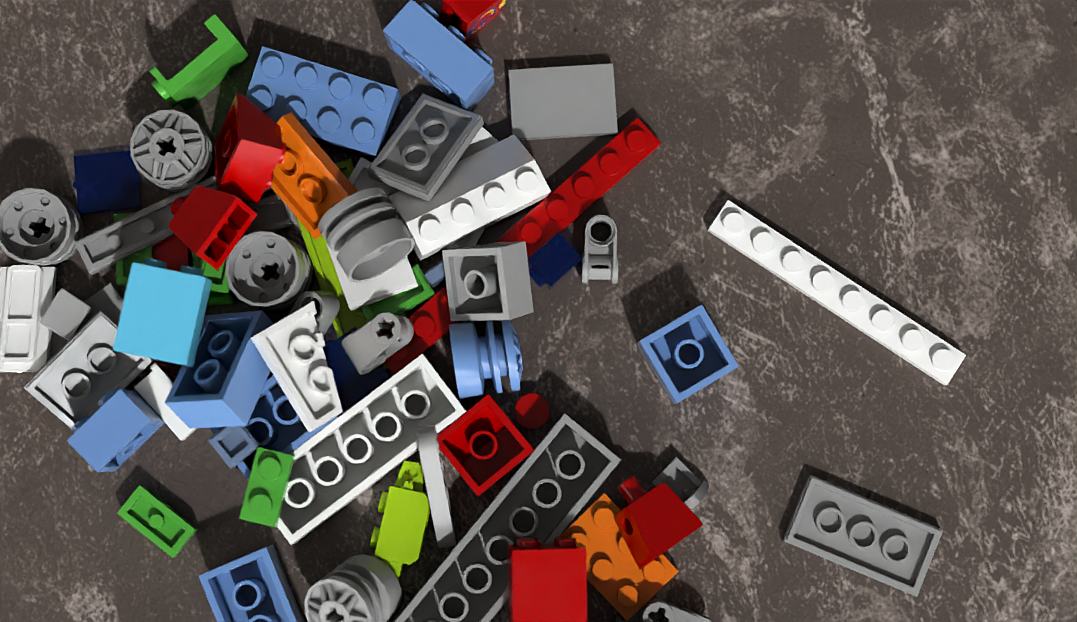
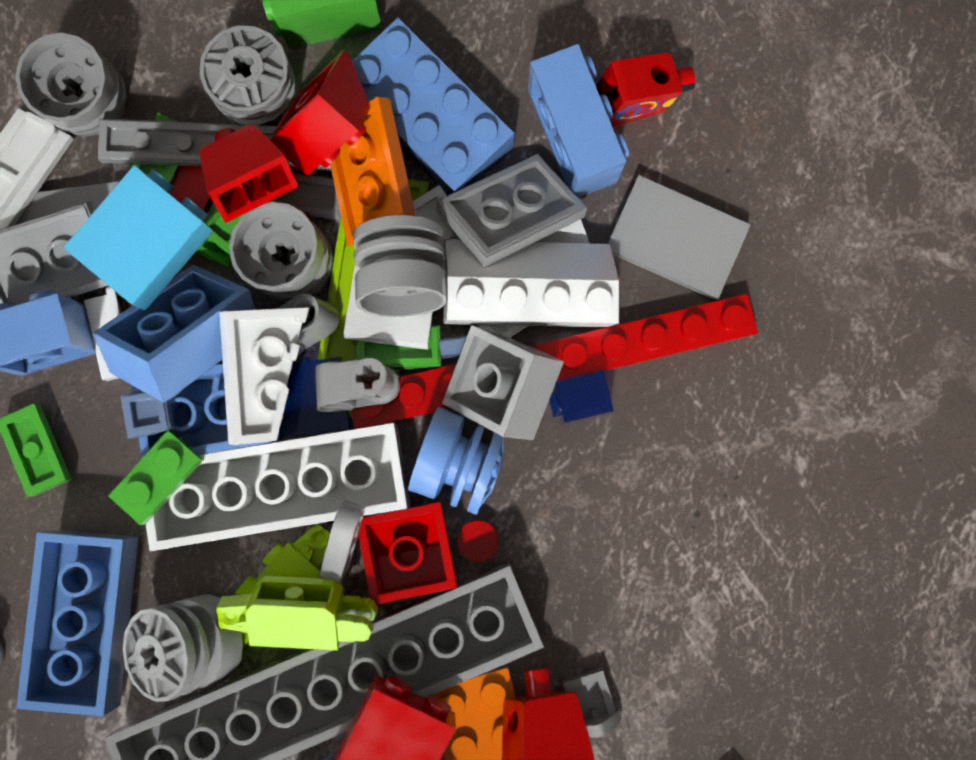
camera: 30 degrees right, 0 degrees up
light grey slope [40,288,92,341] -> none
clear blue piece [73,150,143,214] -> none
light grey piece [582,215,618,284] -> none
medium blue brick [637,304,739,405] -> none
white plate [707,200,966,385] -> none
none -> lime hinge [217,576,379,650]

